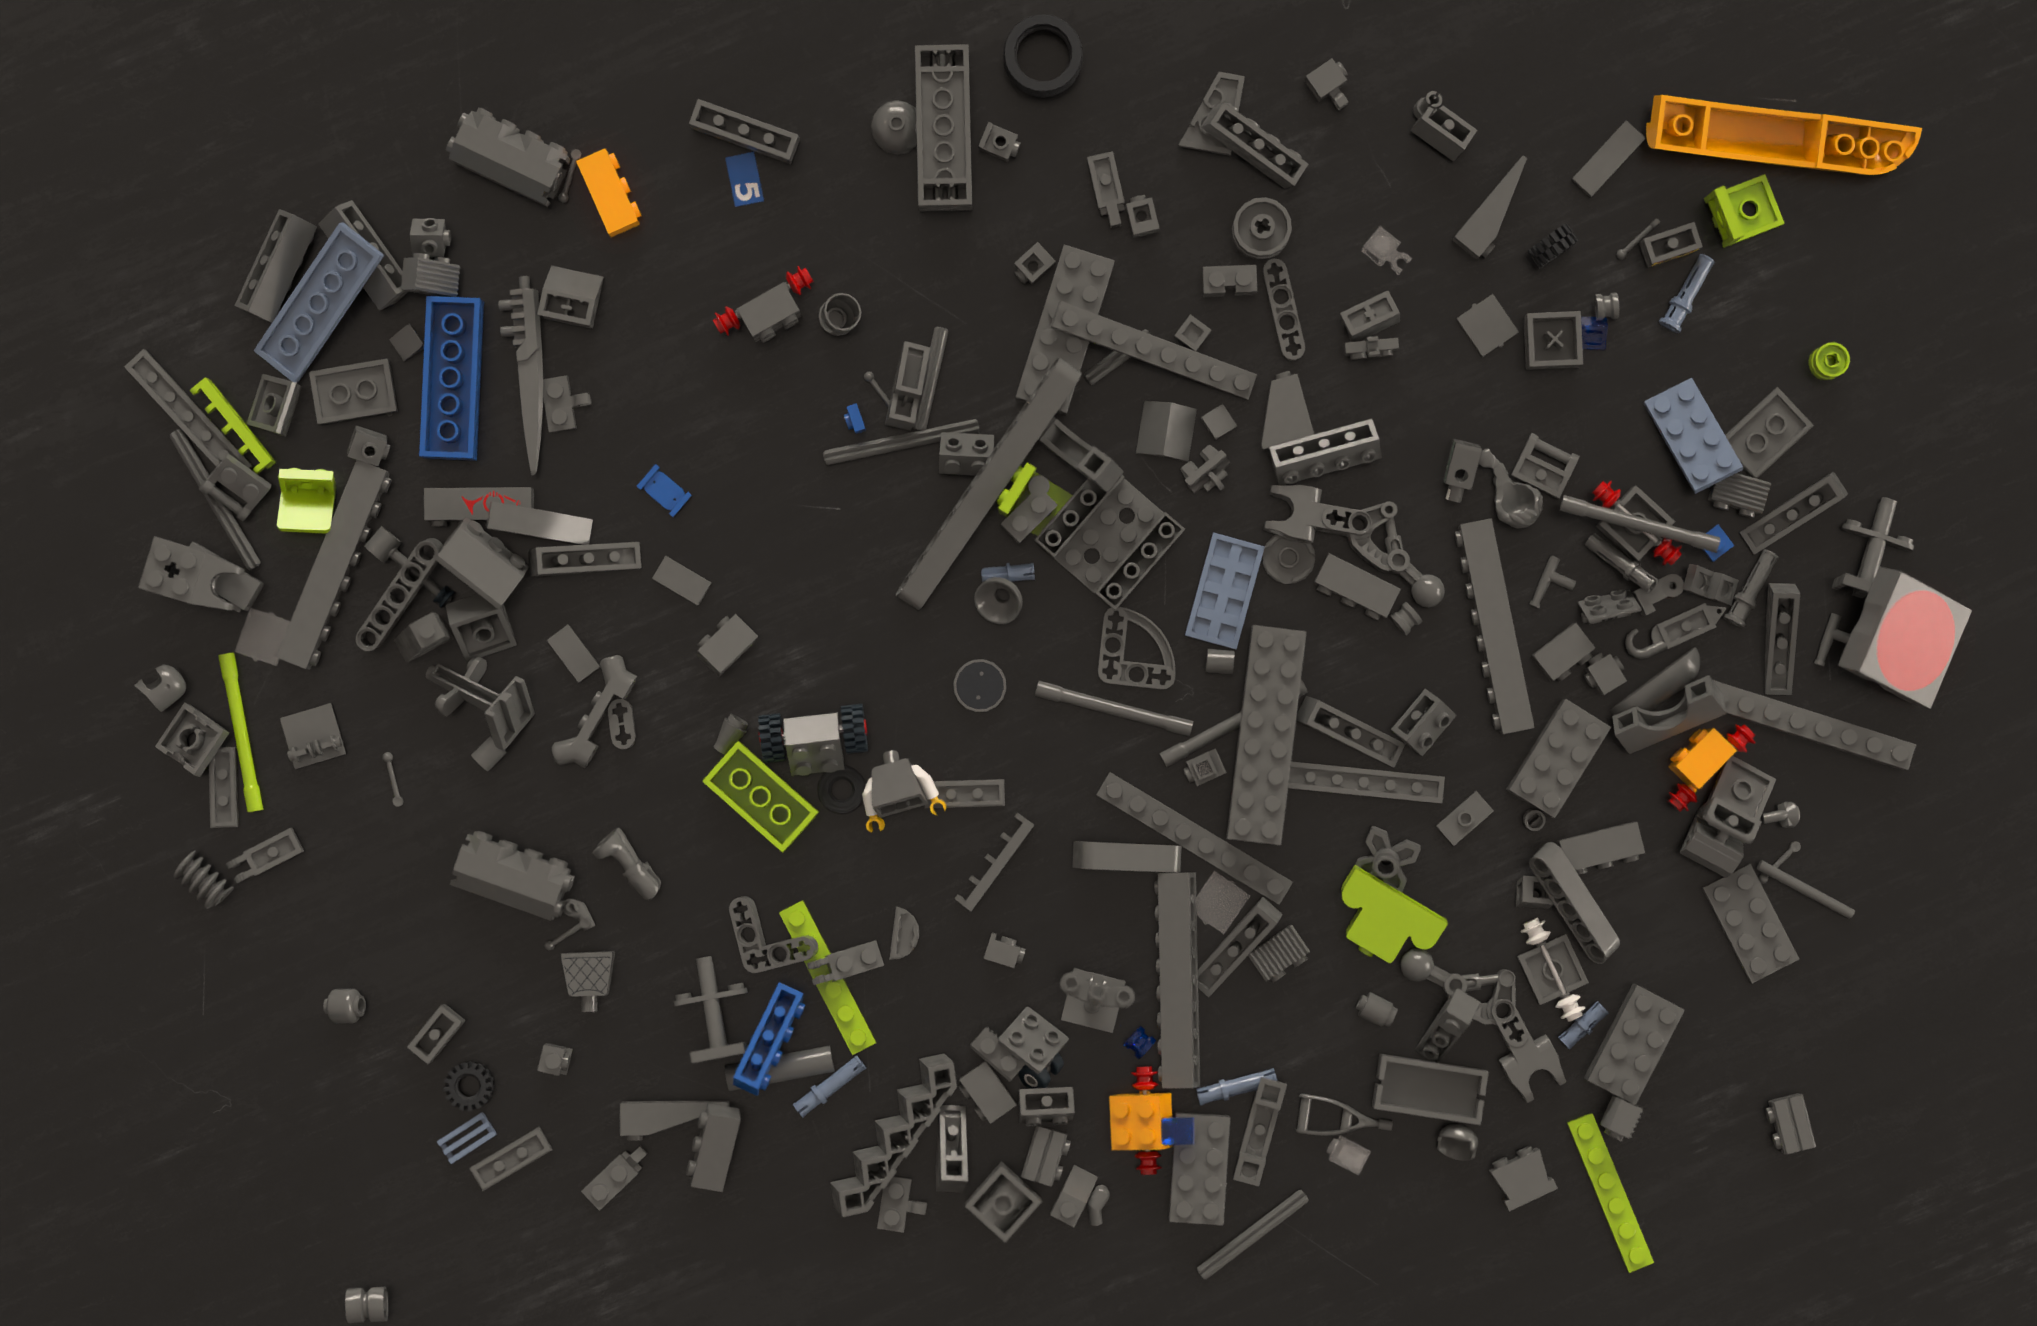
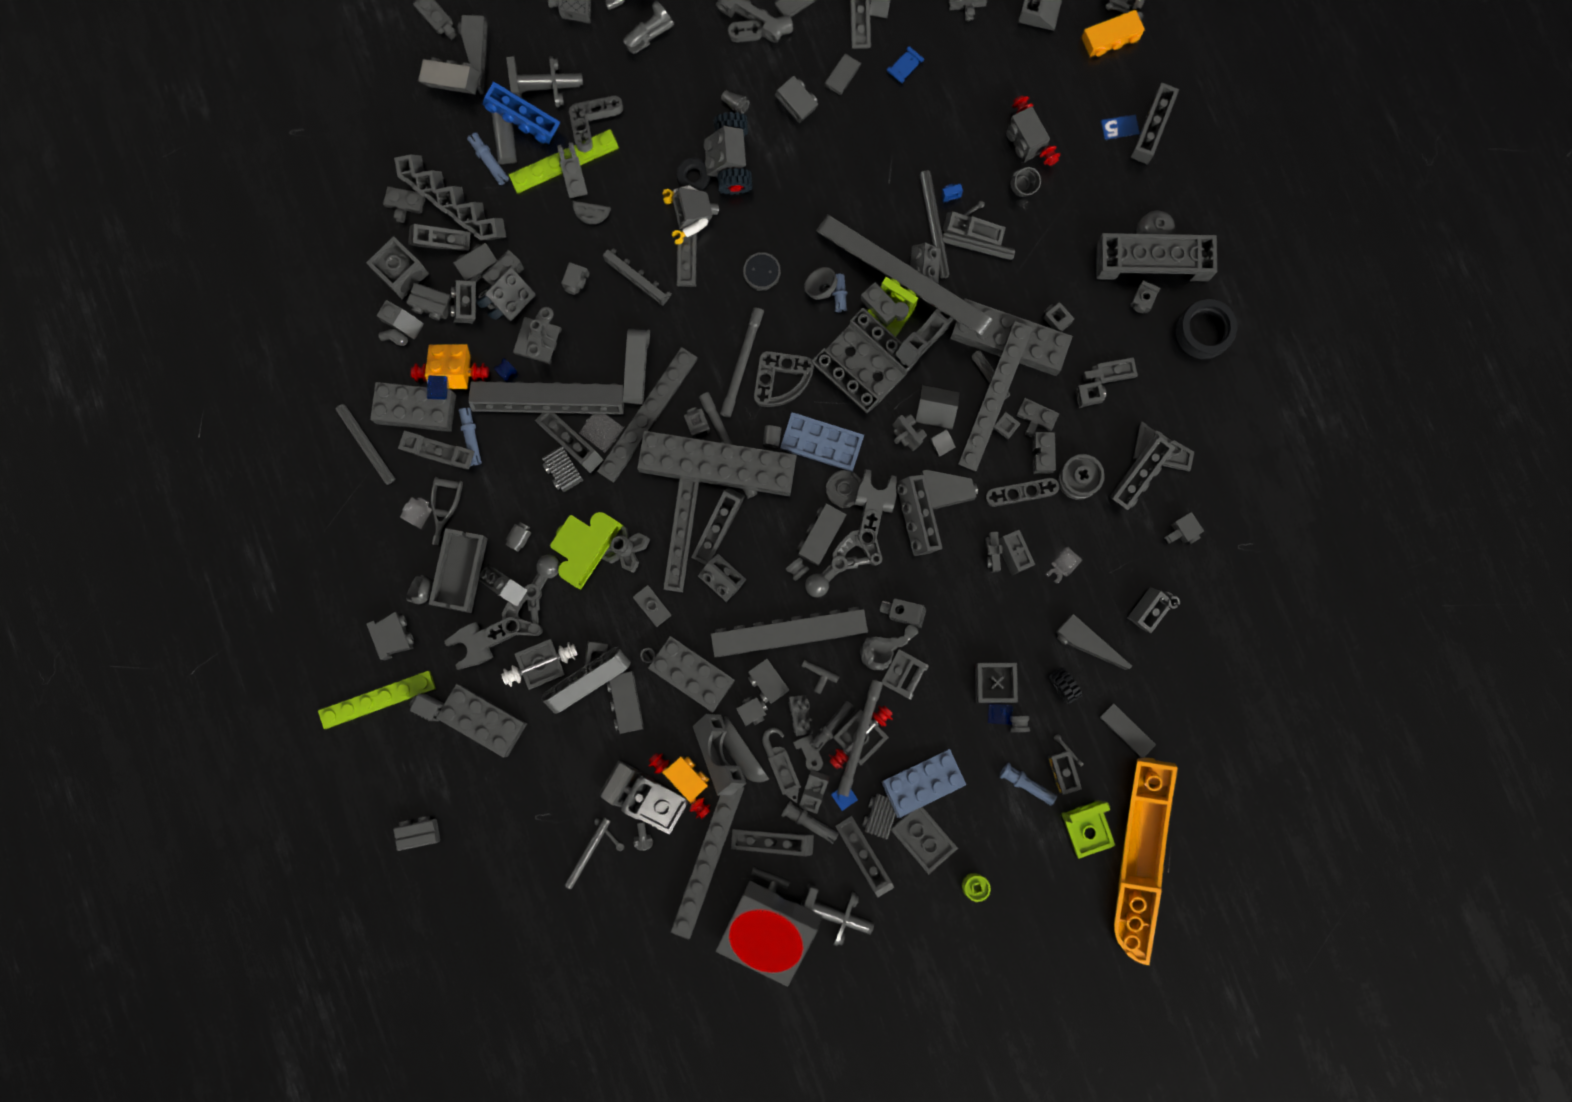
camera: 90 degrees right, 5 degrees down
lime brick [702,741,819,852] -> none
dark grey piece [1456,294,1519,357] -> none
sand blue pin [1558,1001,1609,1049] -> none
dark grey plate [1702,864,1799,983] -> none
none -> dark grey plate [1016,398,1059,437]

